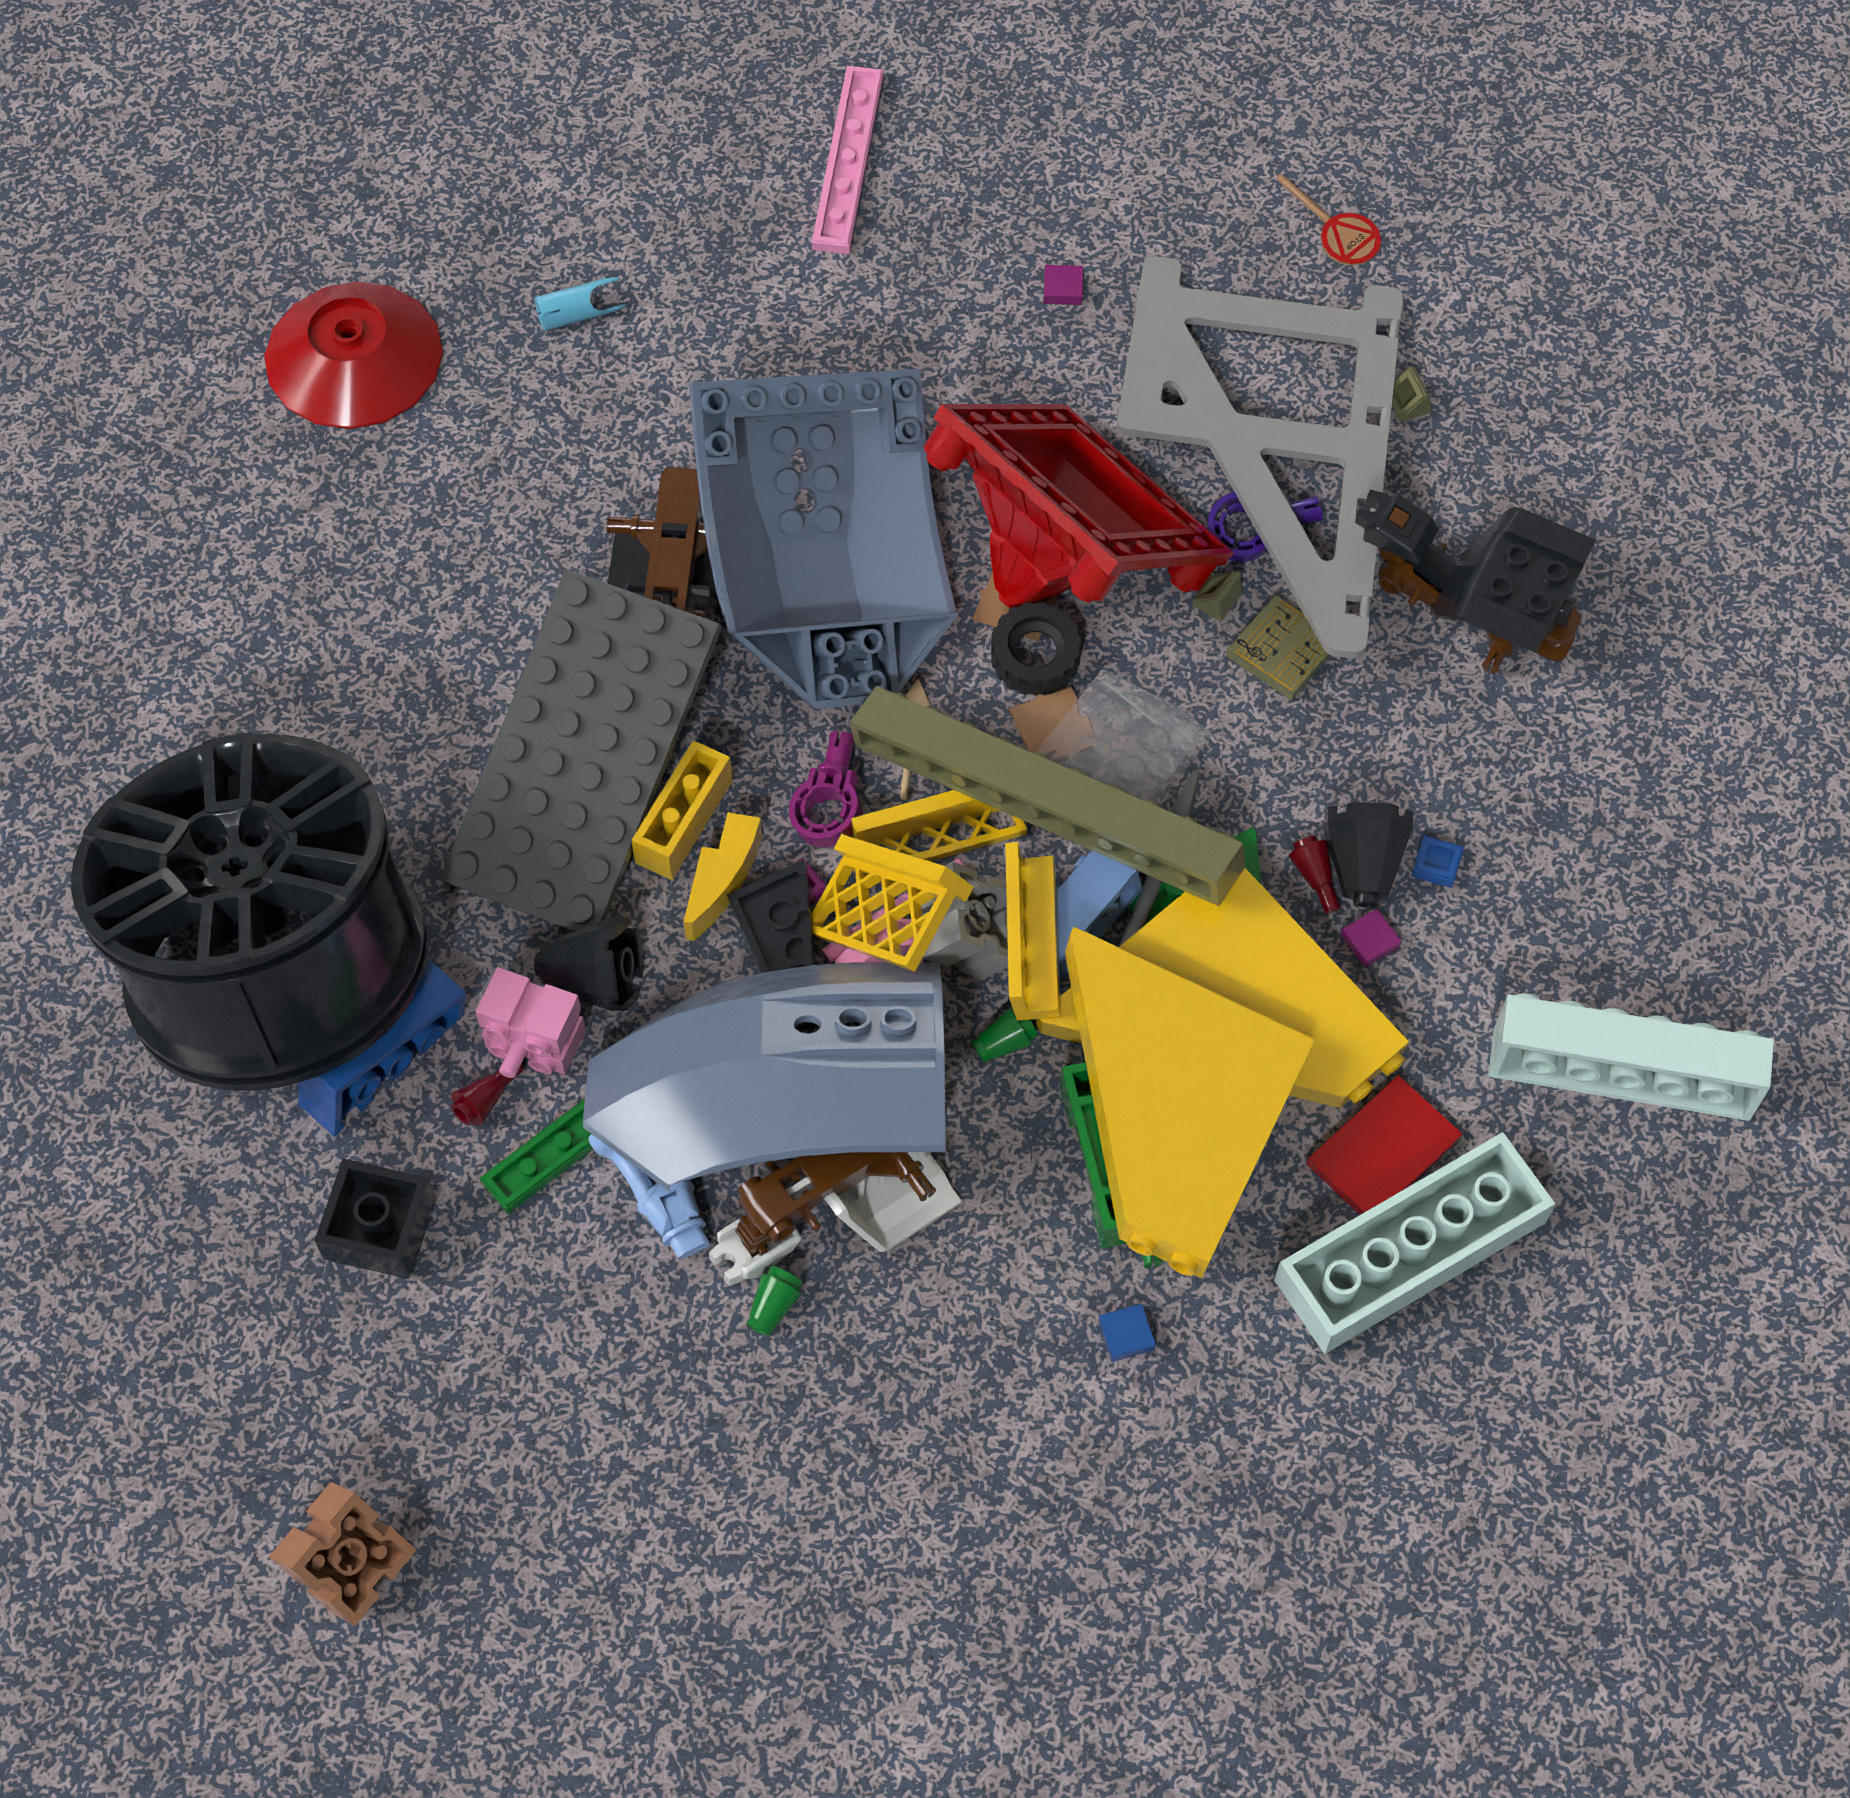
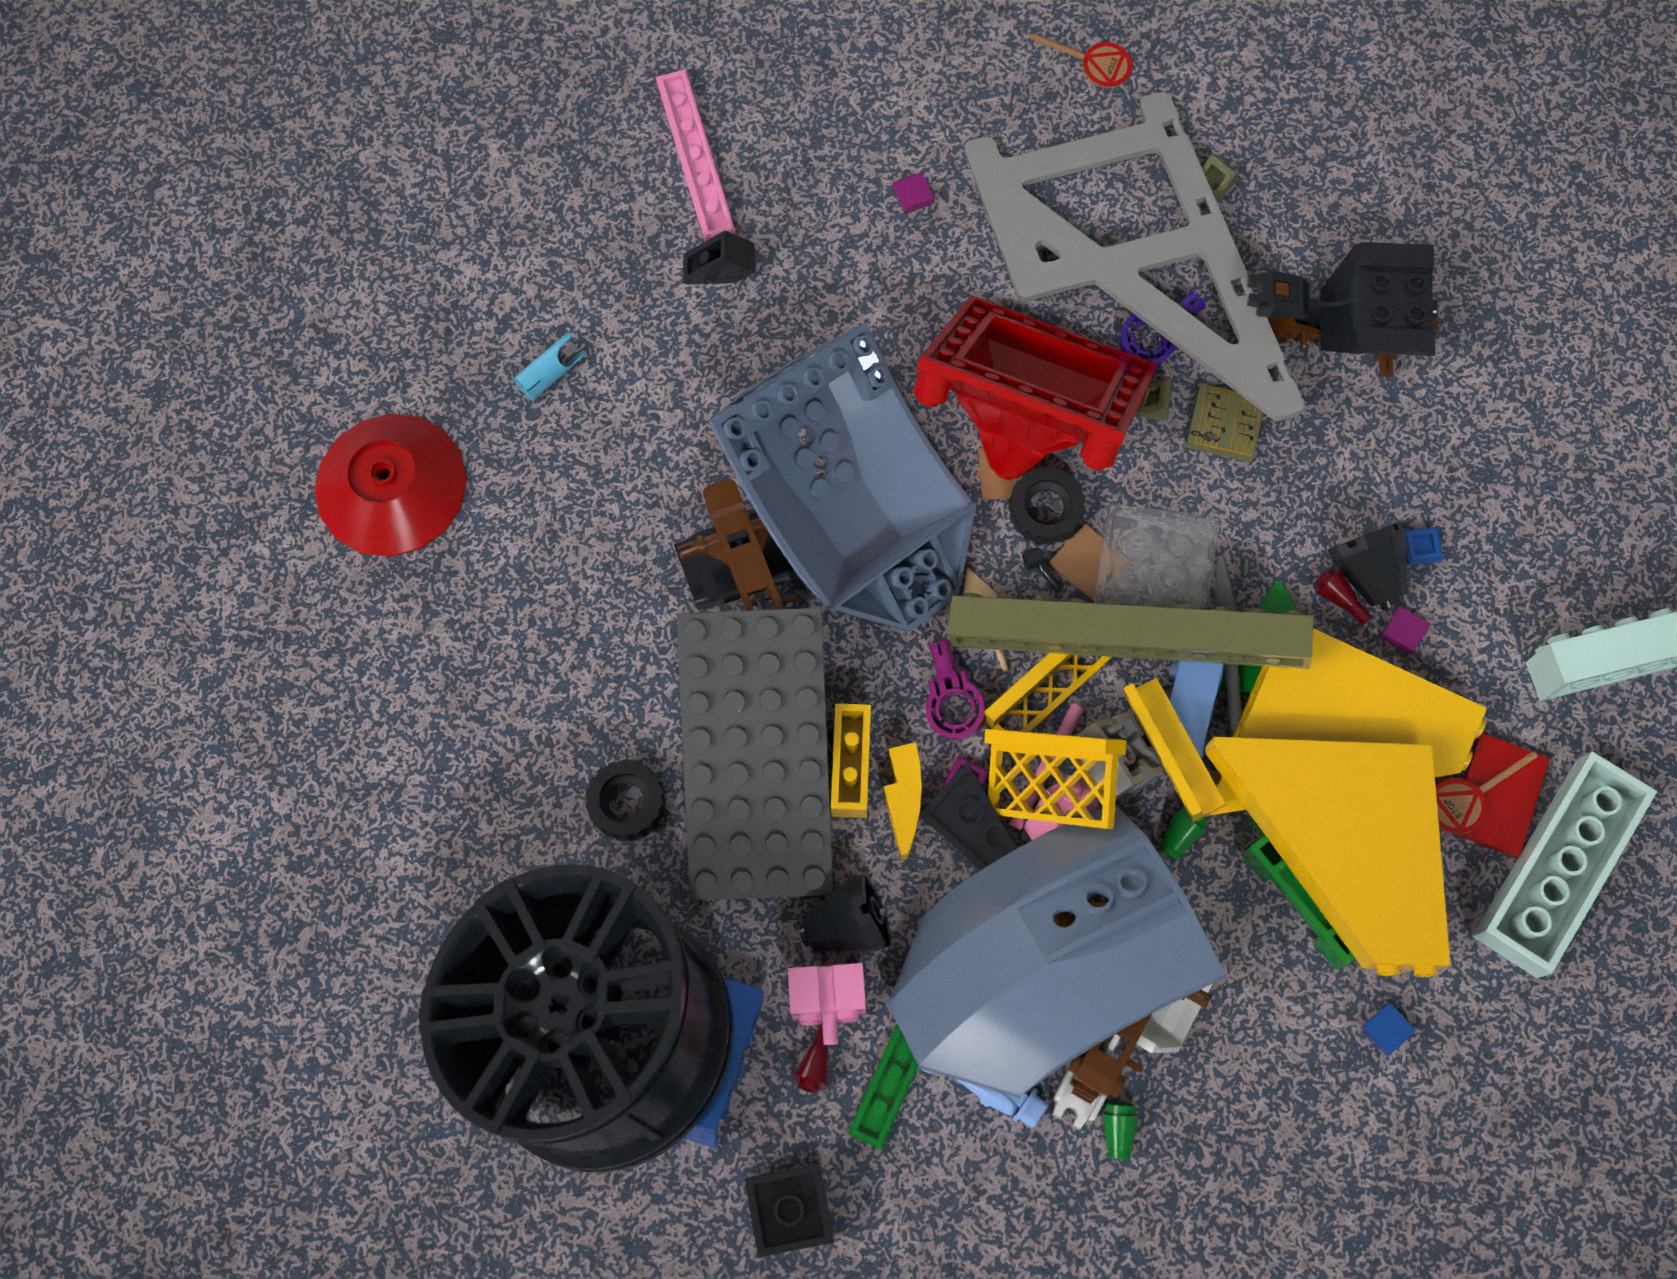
camera: 20 degrees left, 10 degrees up
none -> black tyre [585,760,666,841]
none -> black slope [683,230,755,285]
none -> black hand [1022,548,1061,591]
none -> piece [1435,752,1538,834]

